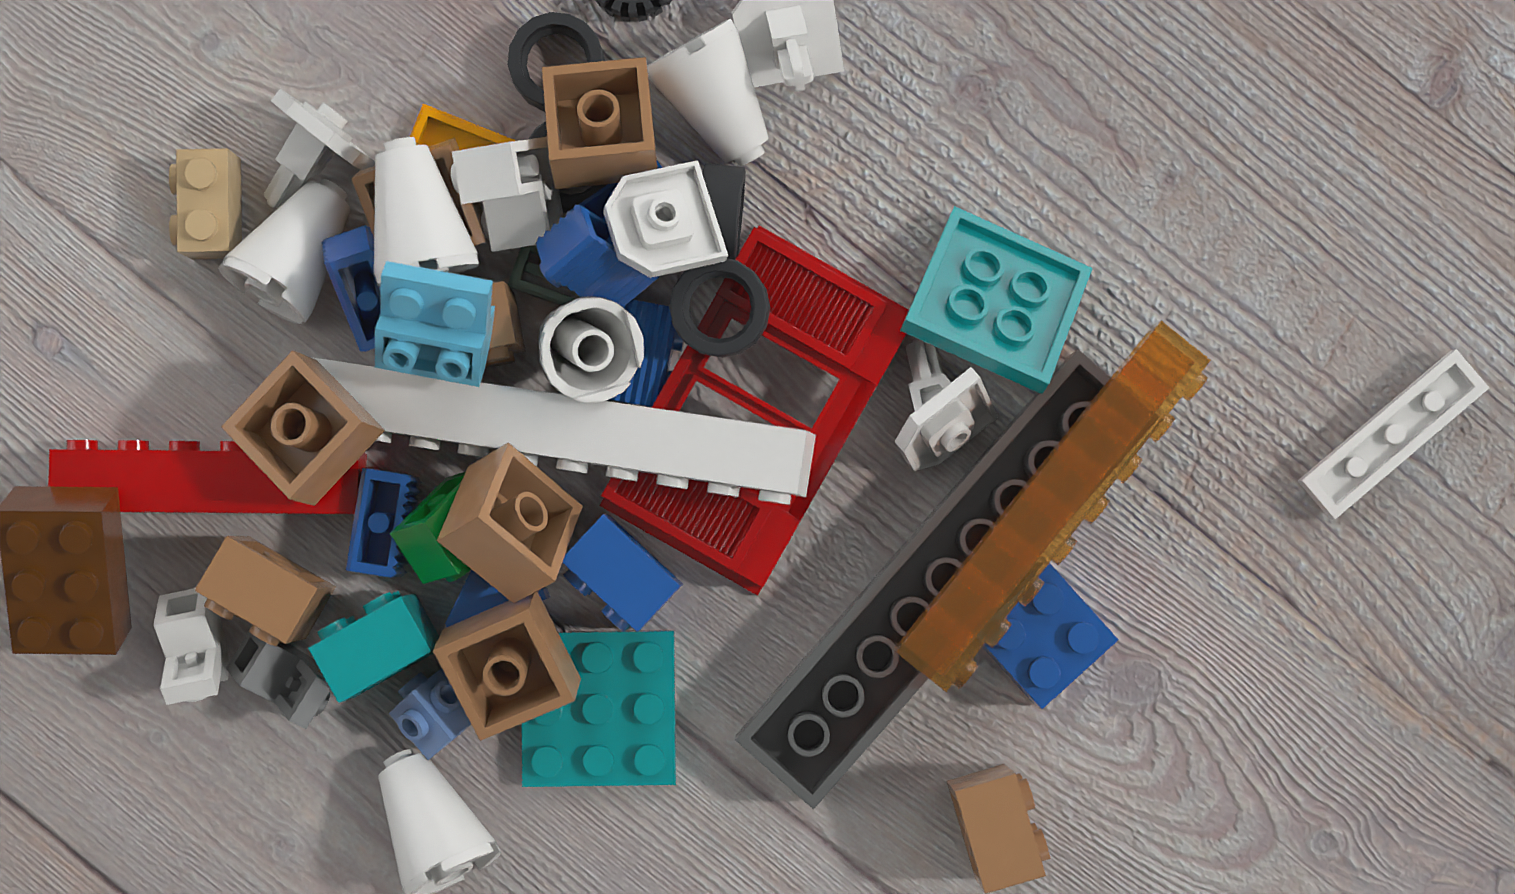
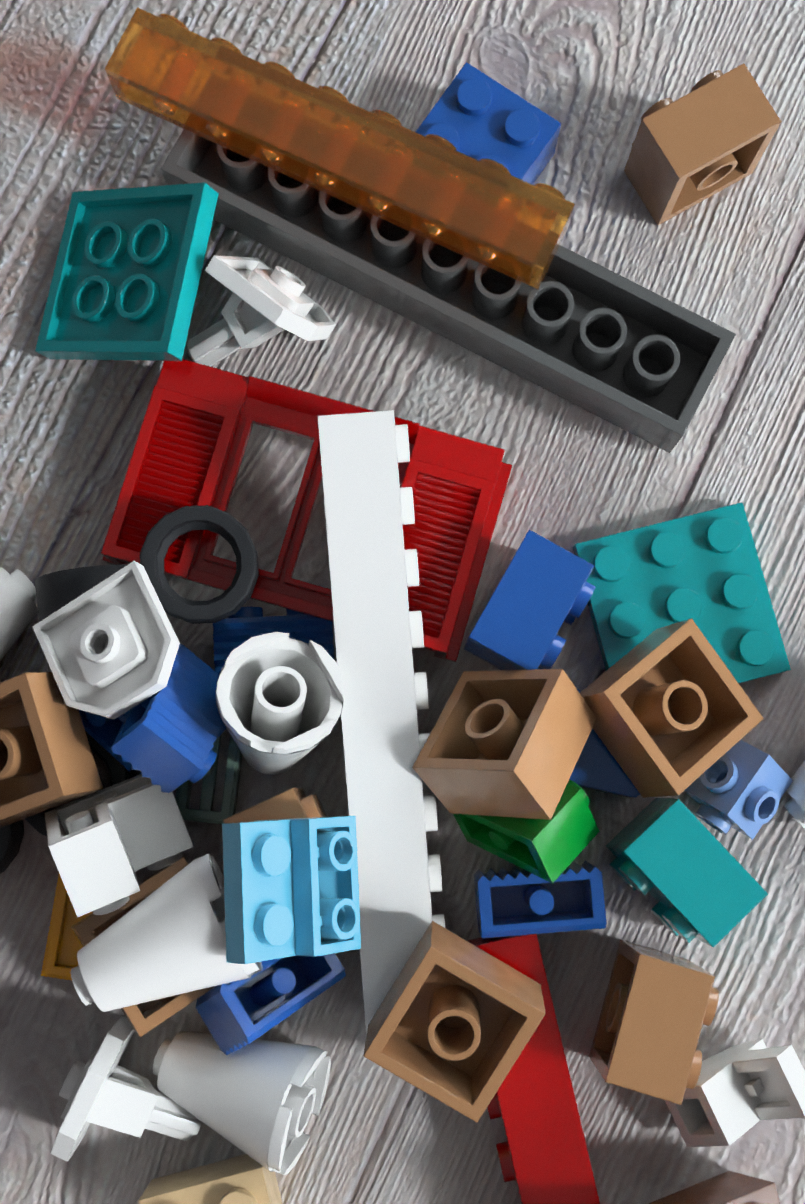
camera: 100 degrees left, 5 degrees down
dark grey brick [226,632,331,729] -> none

